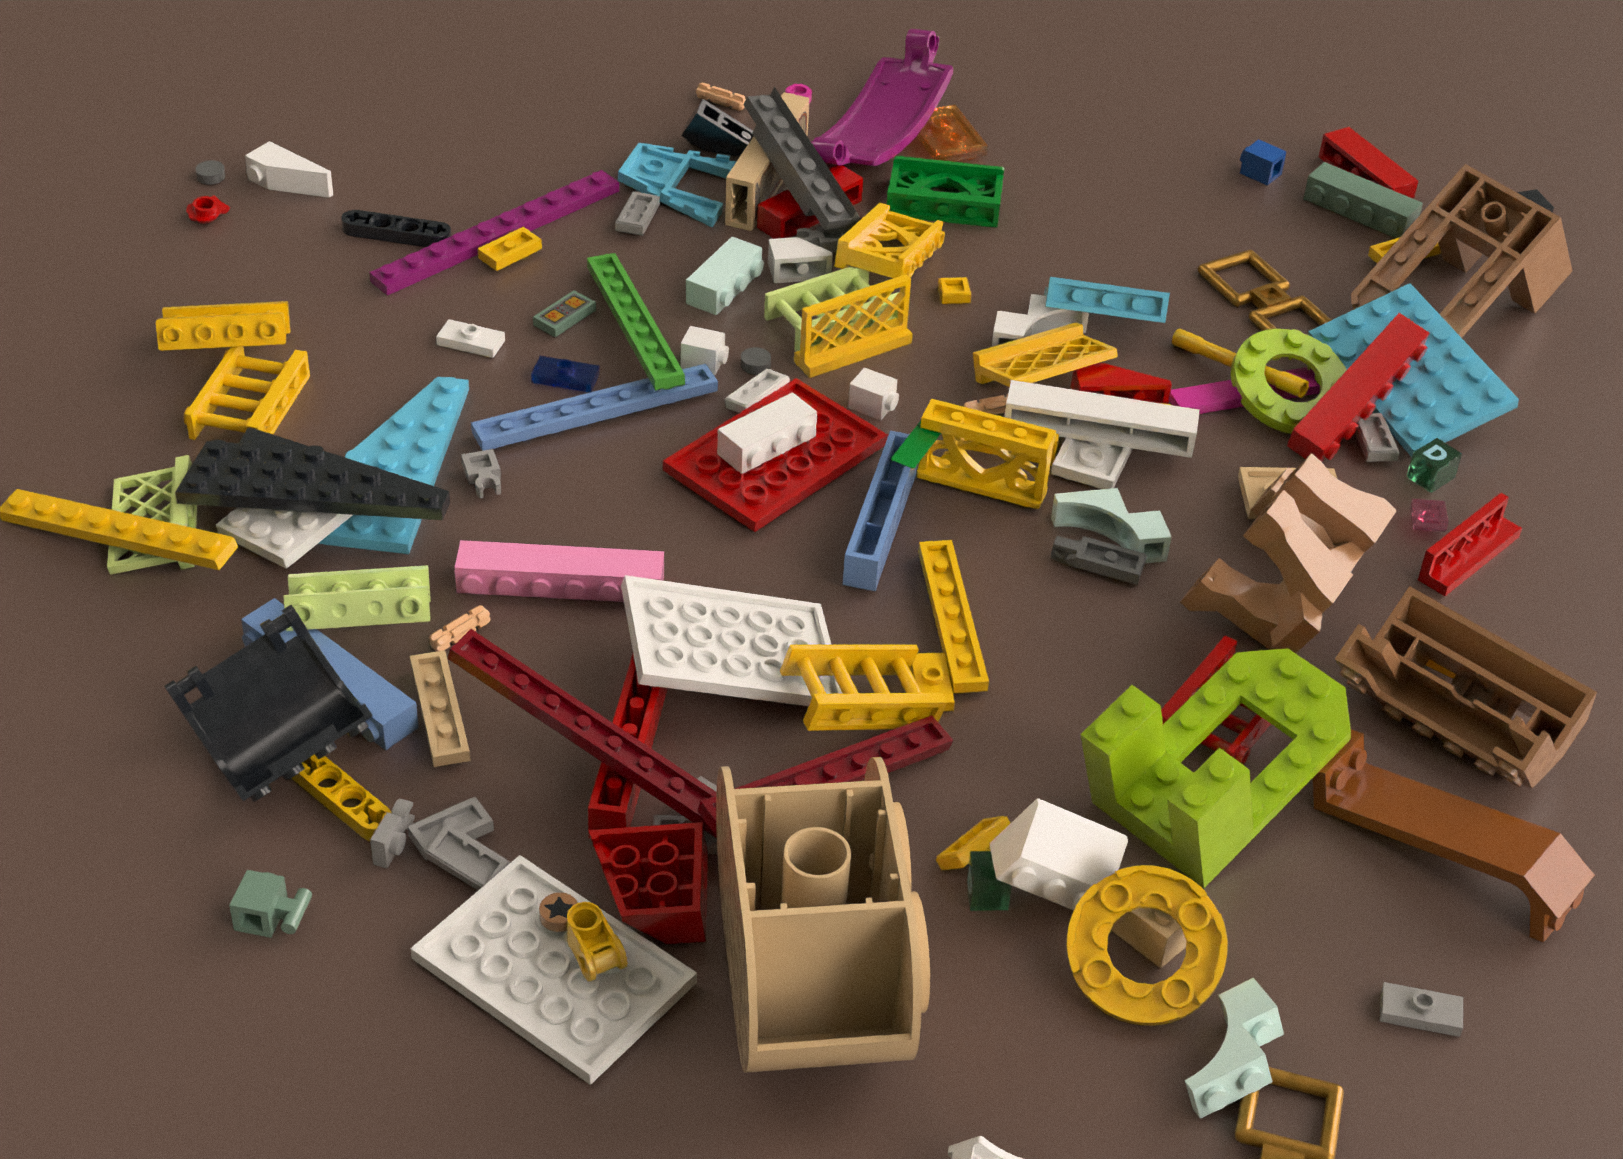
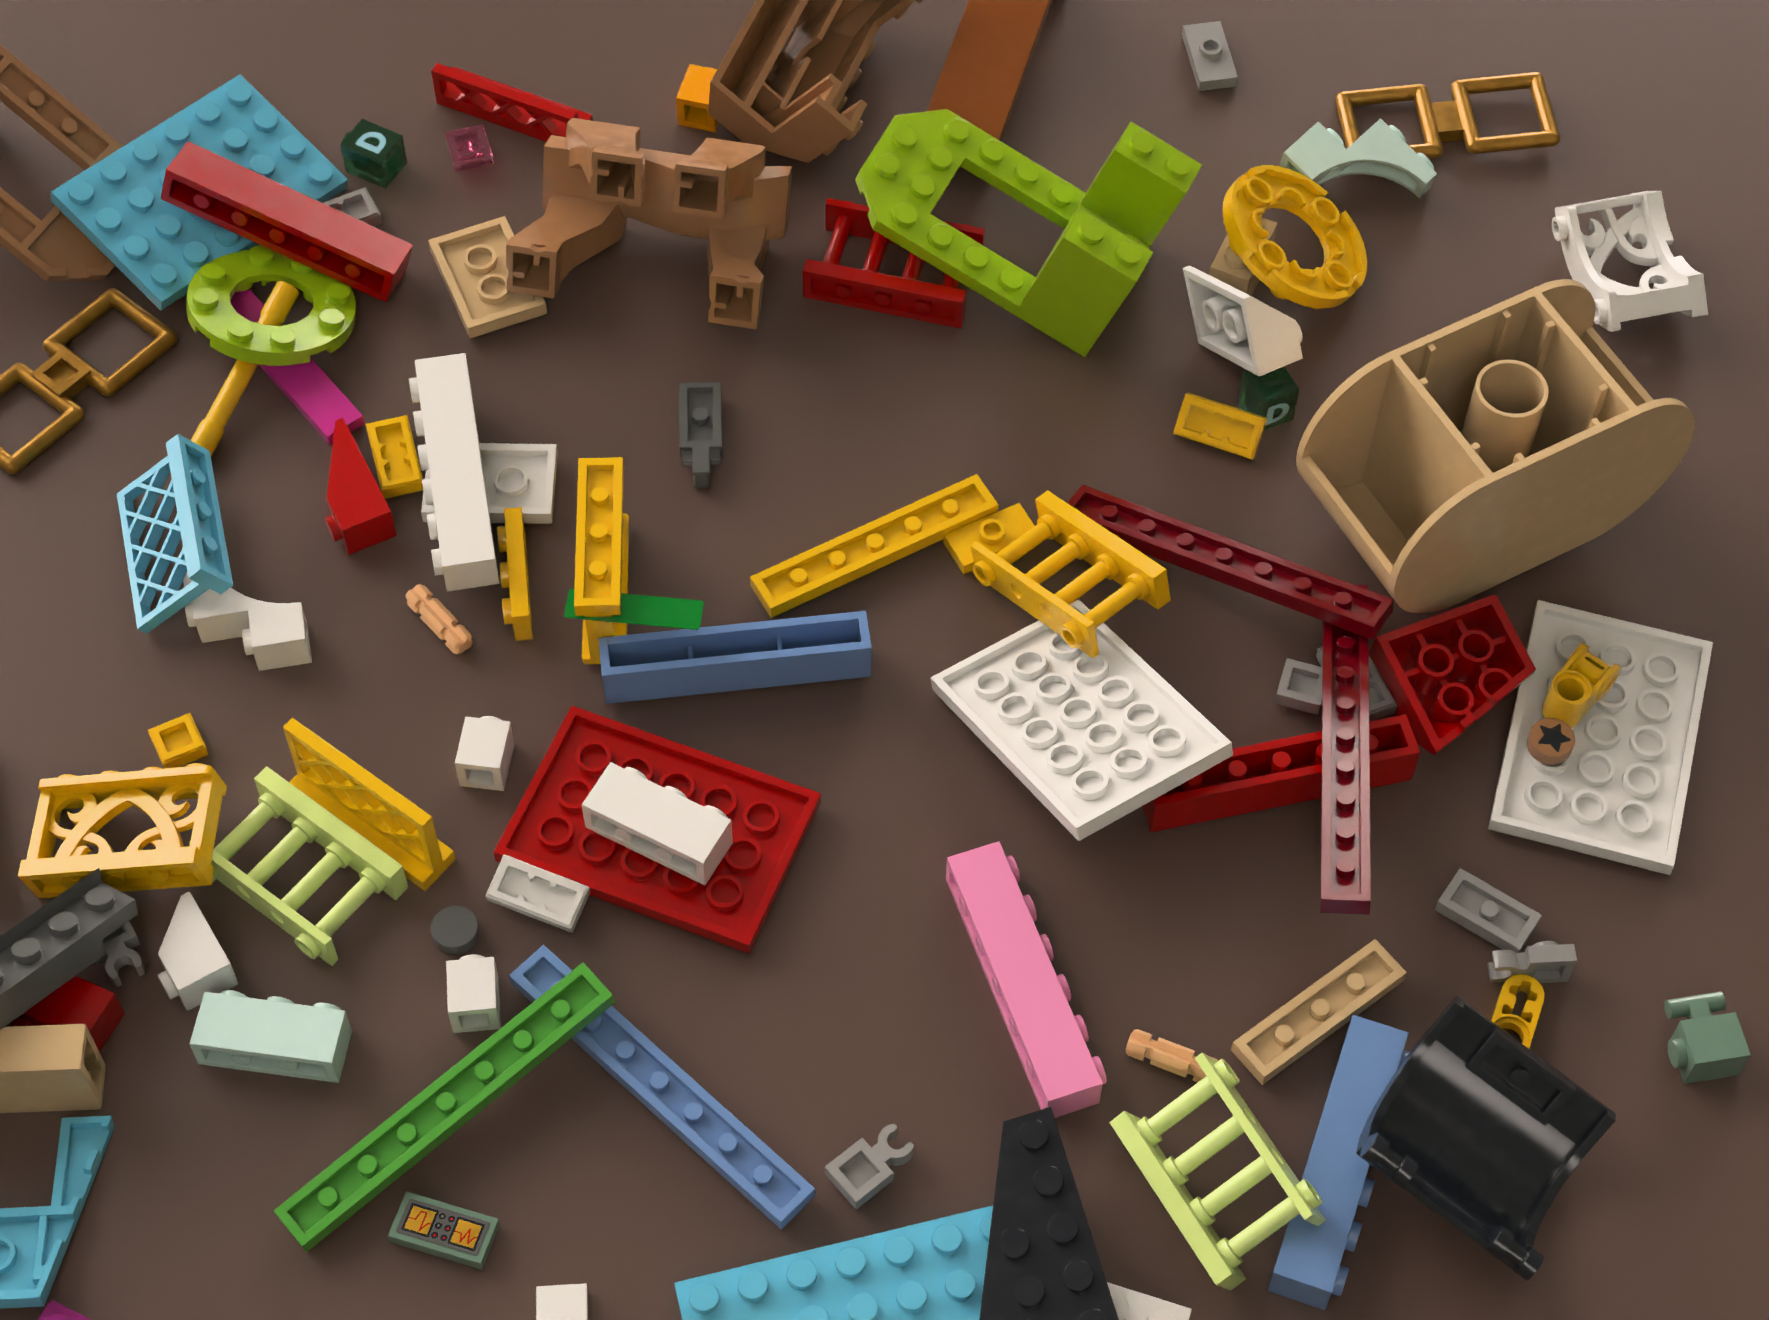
camera: 110 degrees left, 15 degrees up
light grey plate [424,822,511,890] -> none
clear blue plate [531,356,600,393] -> none
light grey plate [615,192,660,236] -> none
yellow fence [973,322,1118,387] -> none
light aqua arch [1051,488,1171,563] -> none

